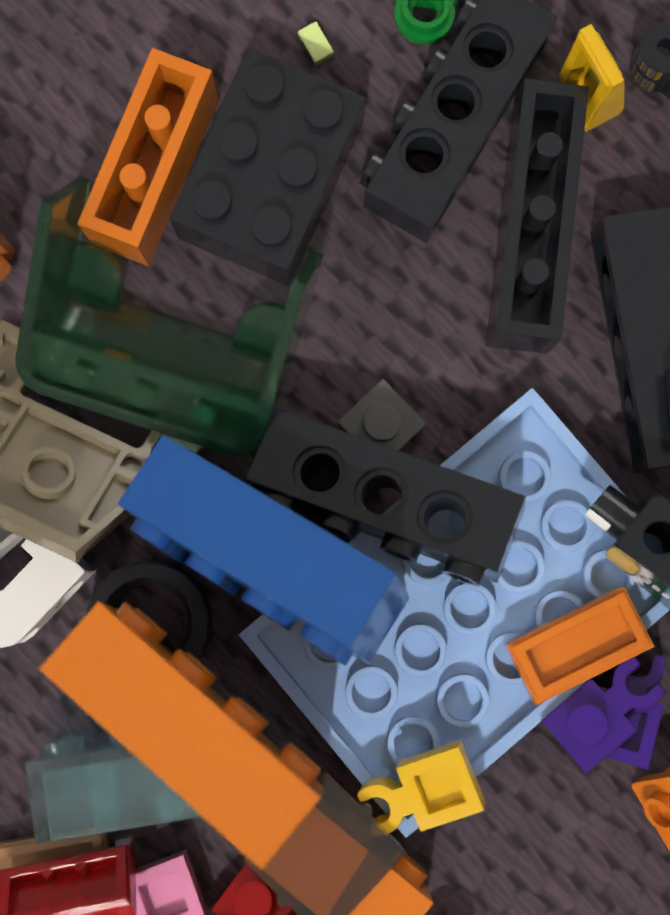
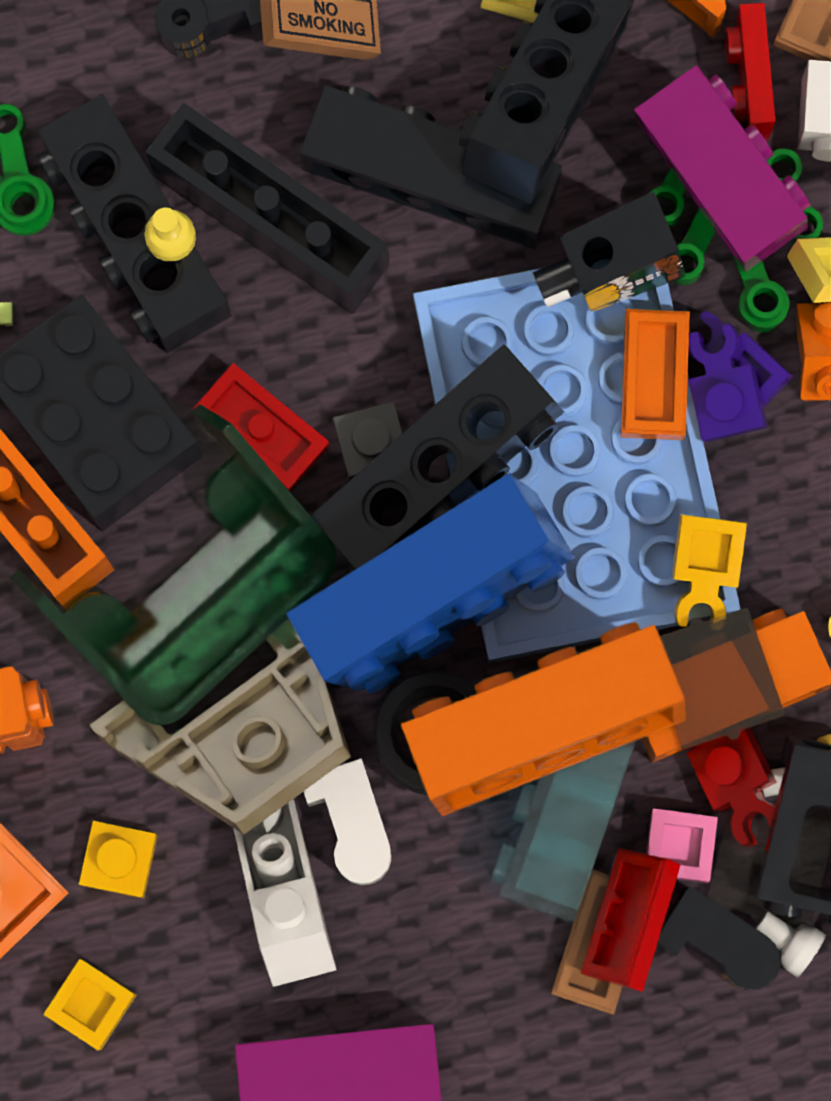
camera: 55 degrees left, 5 degrees down
yellow slope [556,24,625,132] -> none
none -> light yellow piece [144,207,196,261]
none -> red plate [192,363,330,494]

